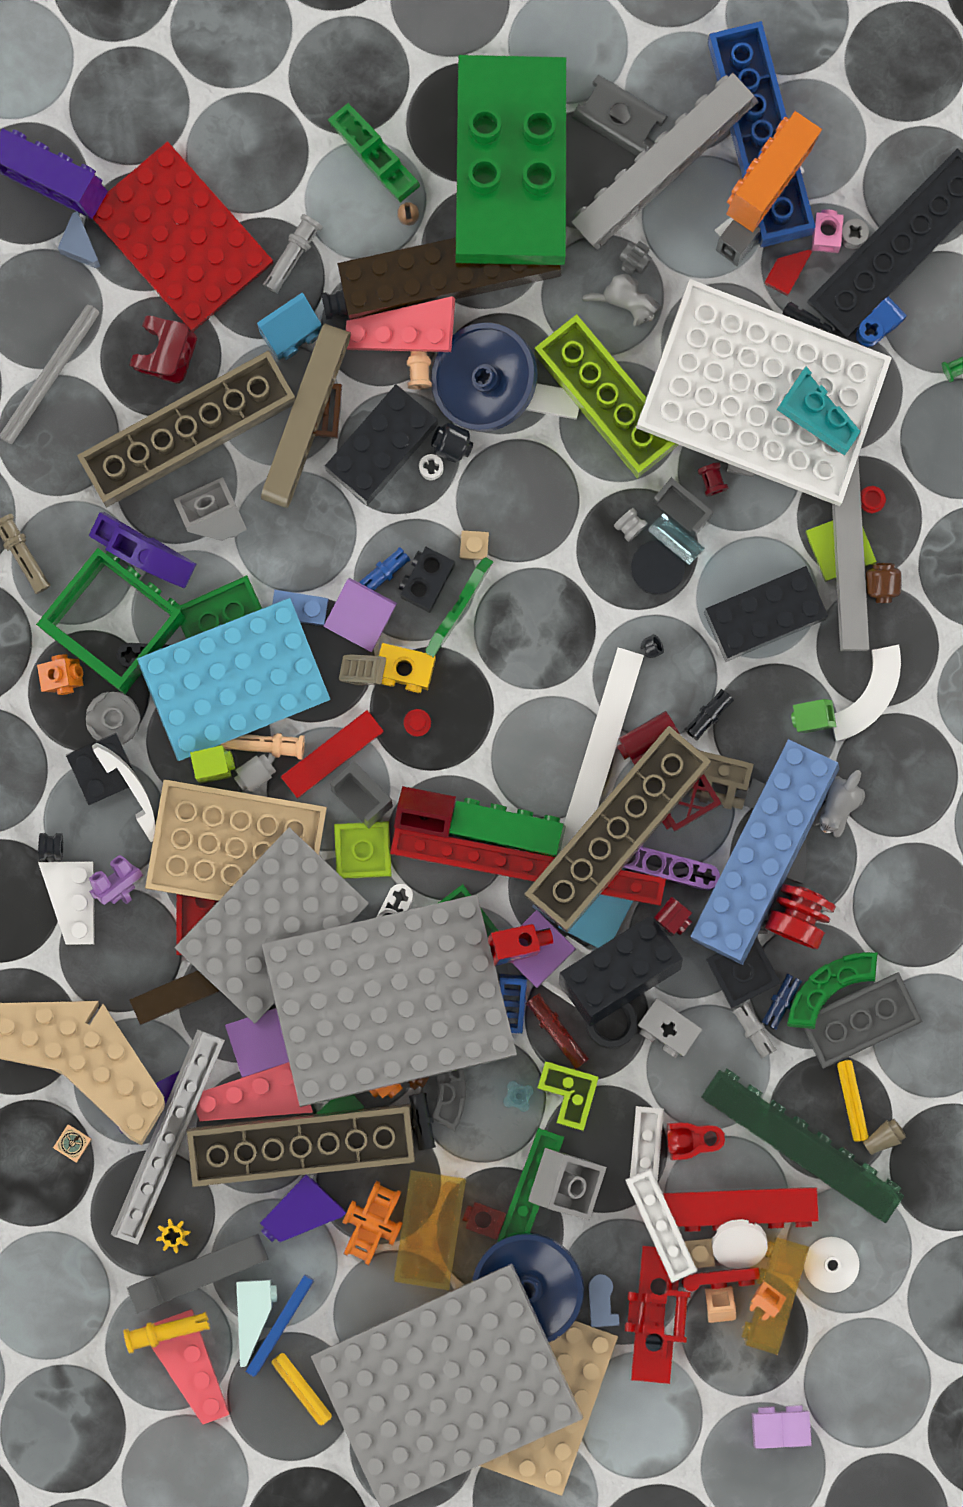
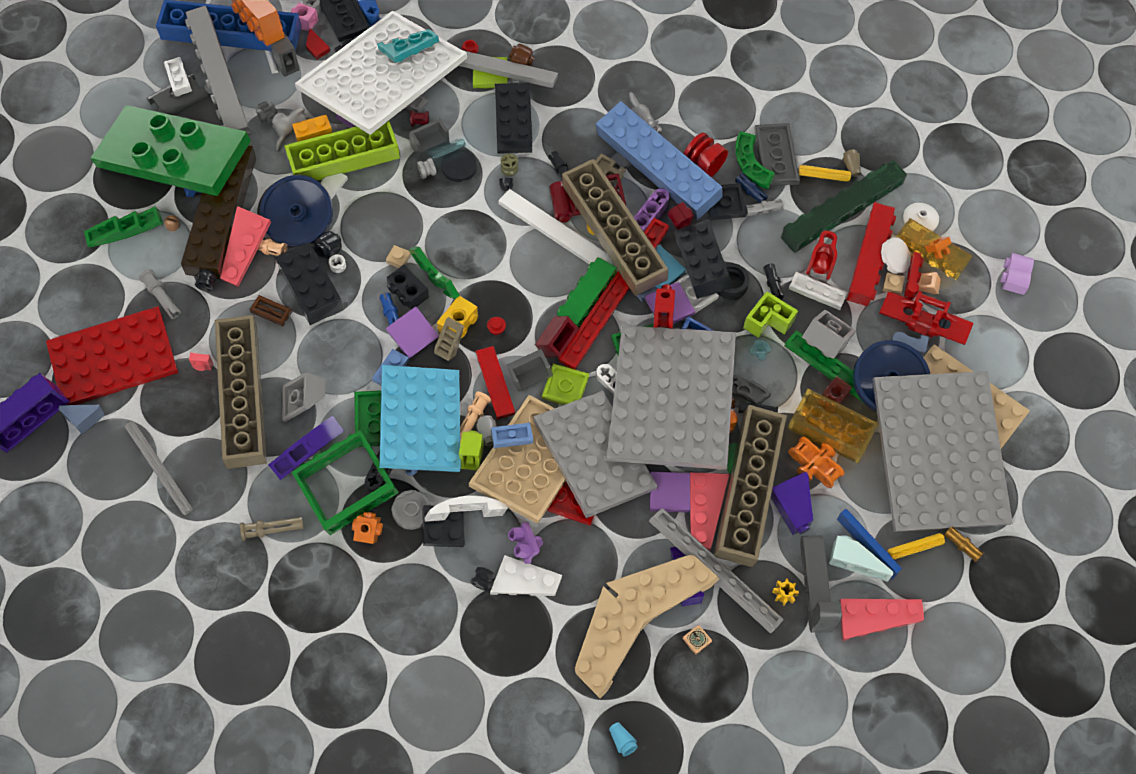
camera: 75 degrees left, 20 degrees down
yellow pin [123,1312,210,1354] -> none
dark red piece [129,315,197,384] -> none
dark brown slope [129,970,221,1025] -> none
dark azure slope [257,293,322,361] -> none
dark tan beam [261,323,351,508] -> none
clear red pin [525,993,589,1070] -> none
white tile [625,1168,697,1283] -> none
light grey brick [638,998,702,1058] -> none
bright green brick [791,699,837,733] -> none
white tile [832,645,901,742] -> none
none -> white tile [164,57,192,97]
none -> coral plate [189,353,213,371]
none -> light orange brick [292,114,332,142]
none -> medium blue plate [491,423,533,448]
none -> olive wheel [501,153,518,176]
none -> black pin [763,263,784,300]
none -> pearl gold pin [944,526,984,563]

